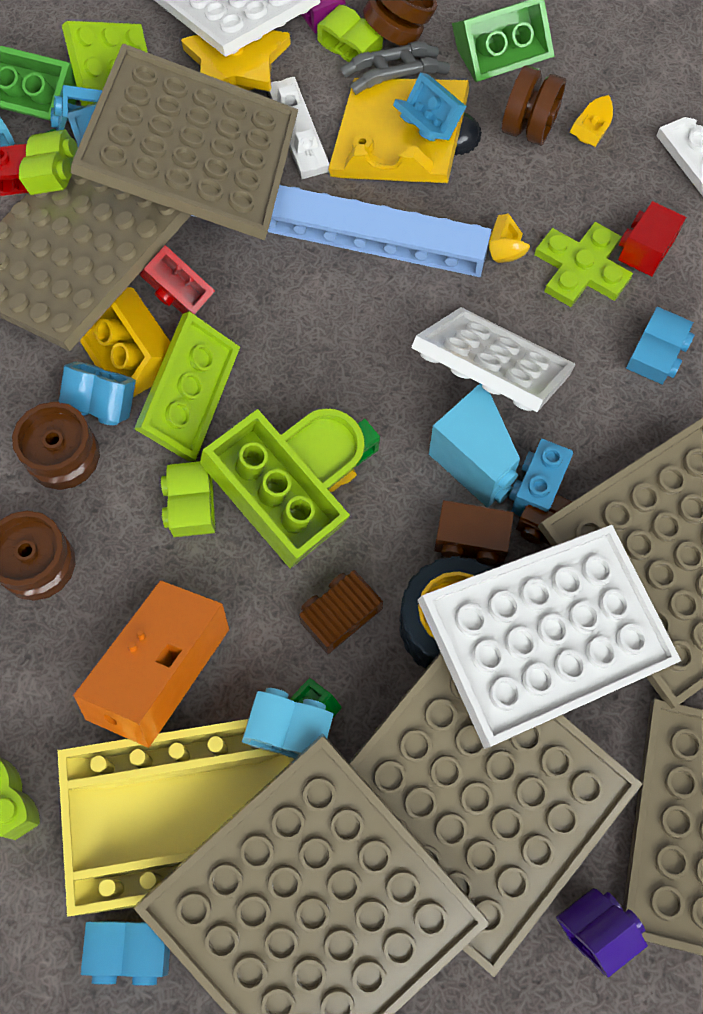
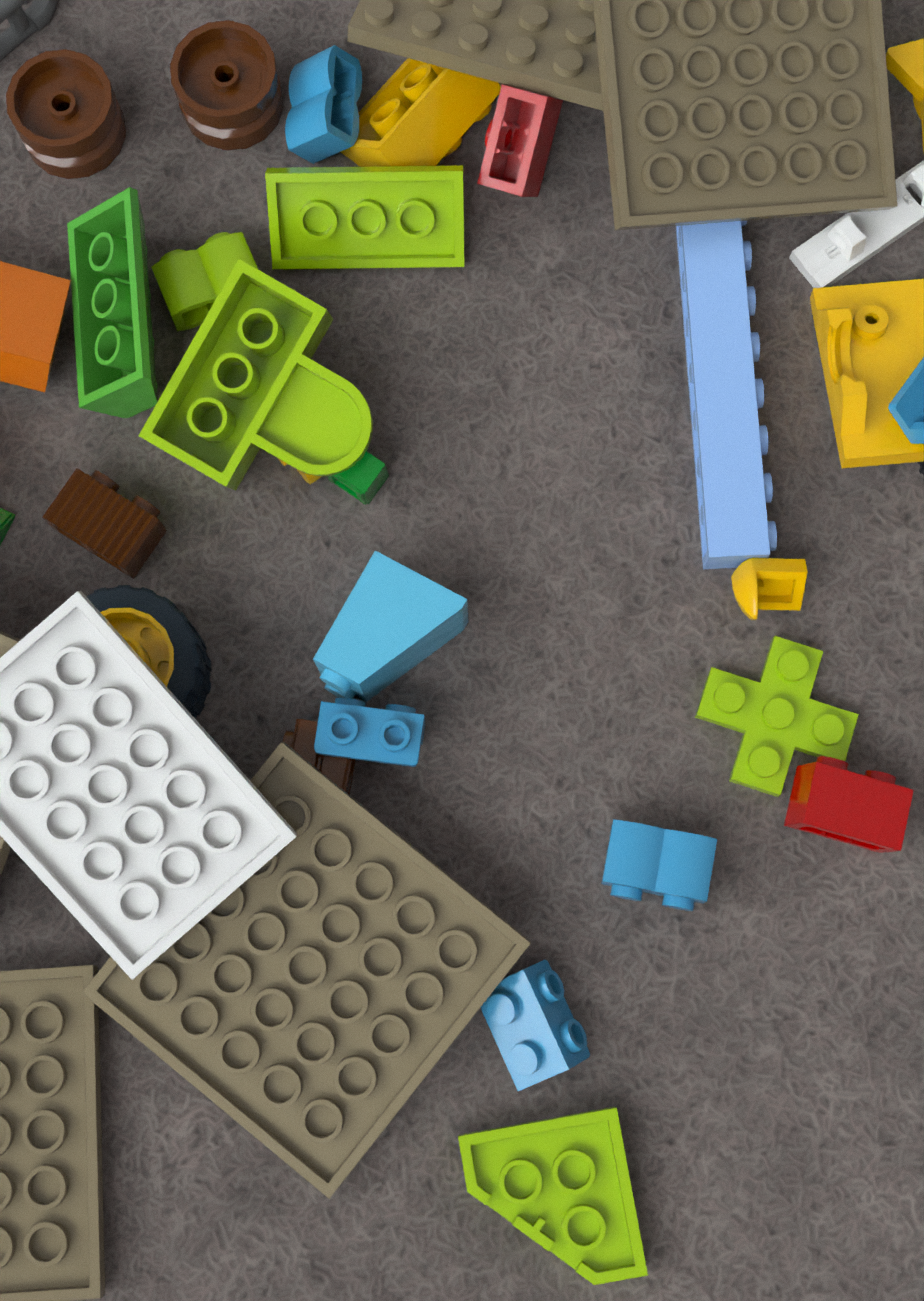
camera: 75 degrees right, 10 degrees up
white plate [411,307,575,412] -> none
reddish brown brick [434,500,514,565] -> none
none -> bright green slope [67,187,158,418]

